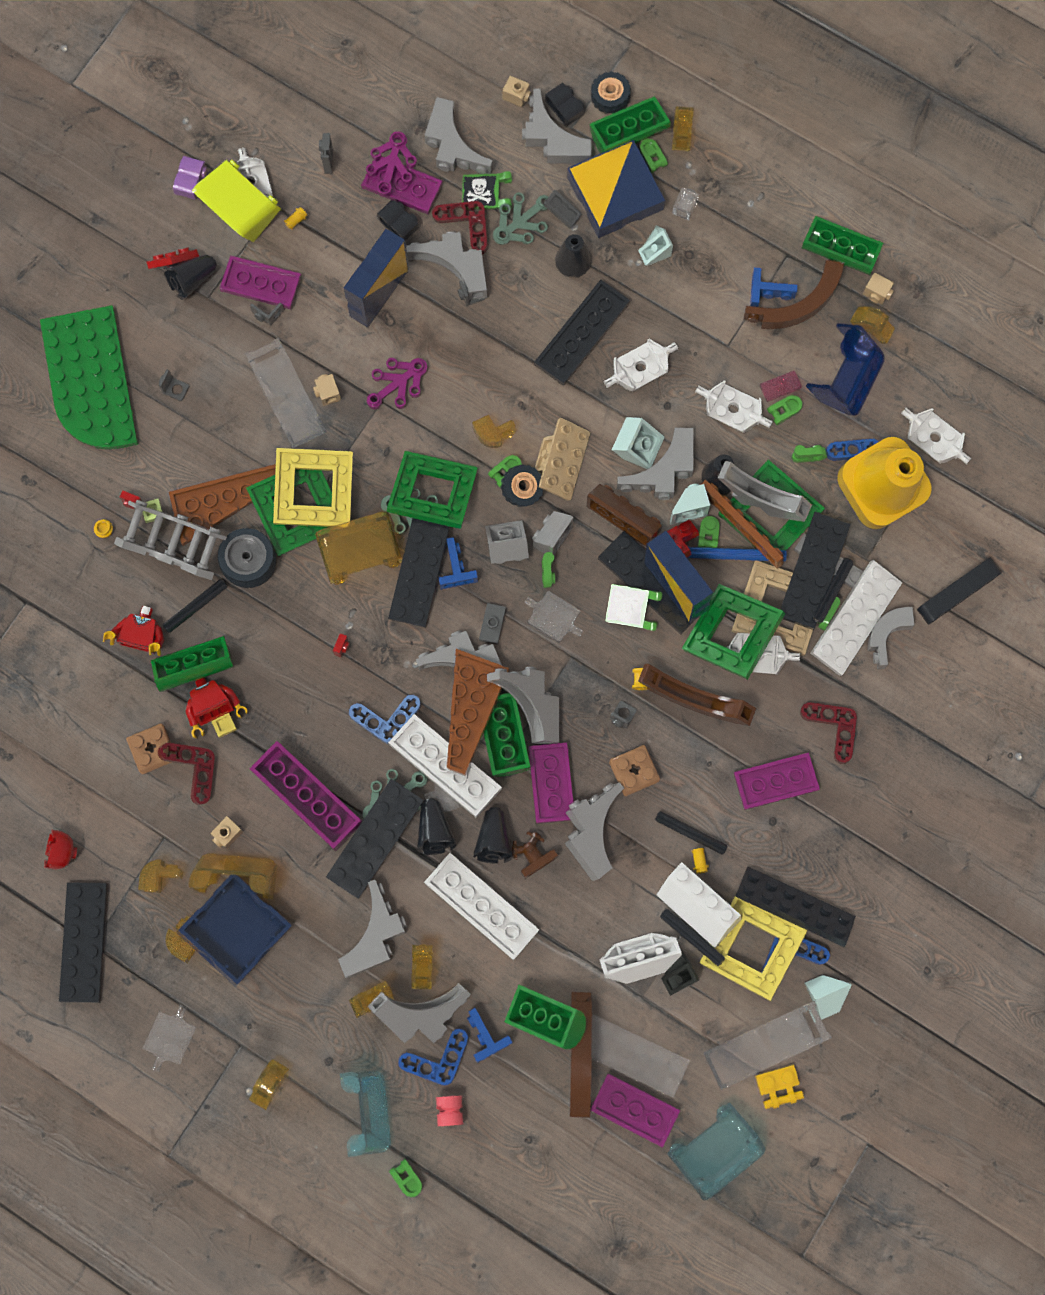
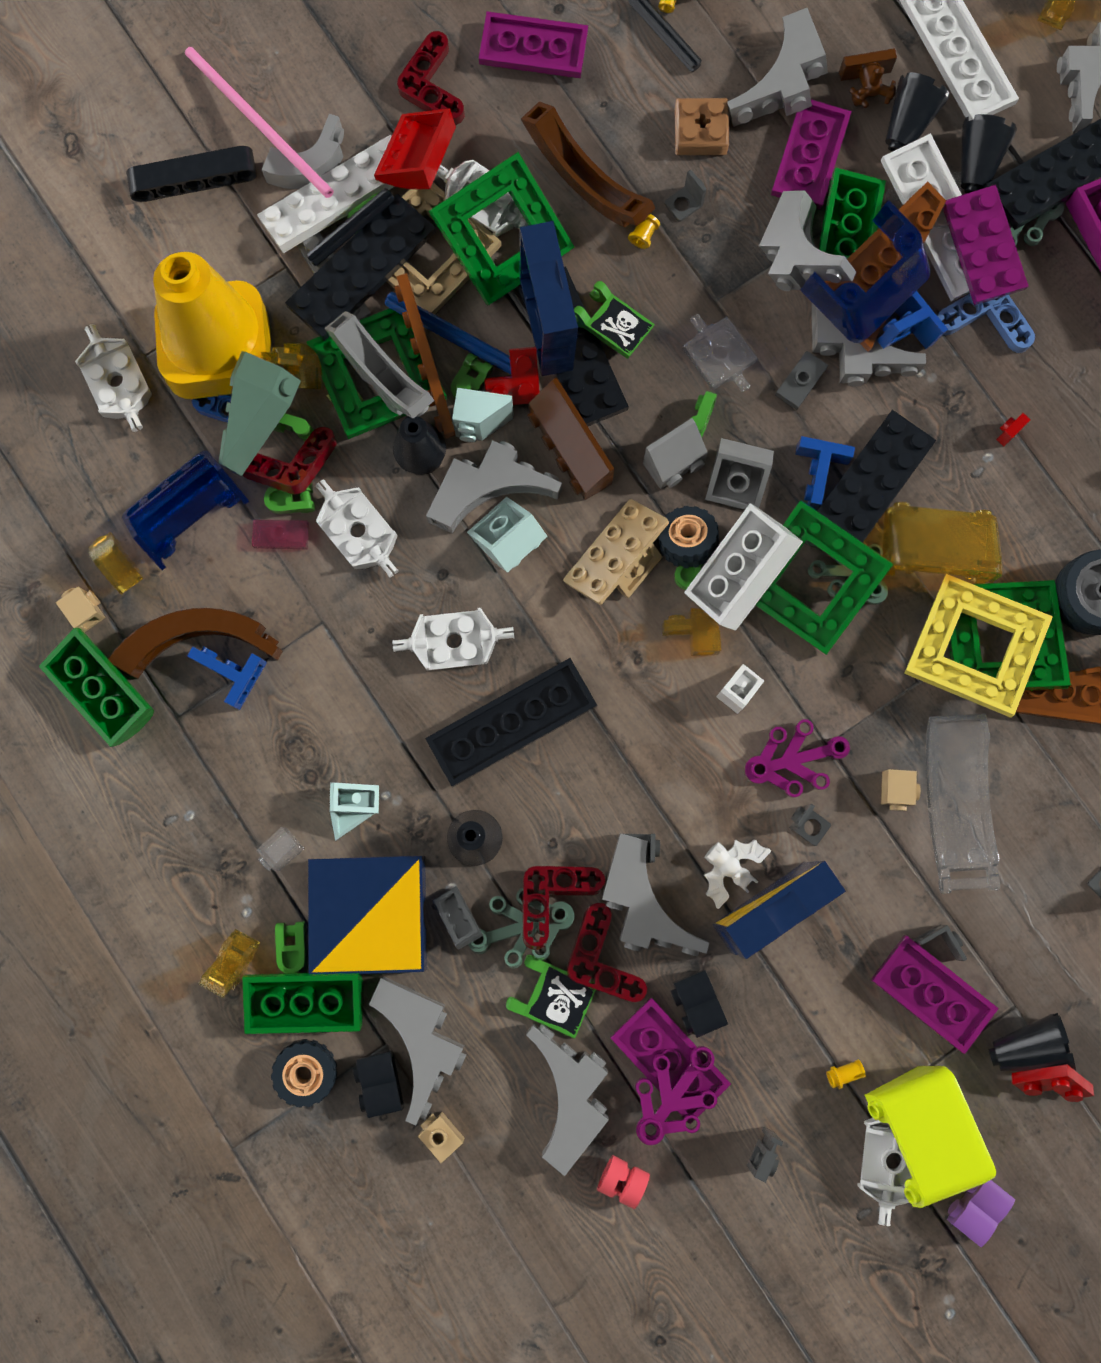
camera: 155 degrees left, 5 degrees up
none -> bright pink piece [185,47,334,198]
none -> sand green wedge [218,351,301,476]
none -> dark red beam [243,427,337,494]
none -> clear yellow brick [261,343,322,389]
none -> red slope [374,108,456,190]
none -> dark red beam [522,866,605,950]
none -> coral wheel [597,1155,650,1209]
none -> white slope [684,503,803,631]
none -> white animal [704,840,771,909]
none -> white slope [716,664,764,714]
none -> dark grey bracket [789,804,831,846]
none -> clear blue windscreen [800,200,930,343]
none -> blue bracket [877,289,948,349]
none -> magenta plate [943,185,1029,305]

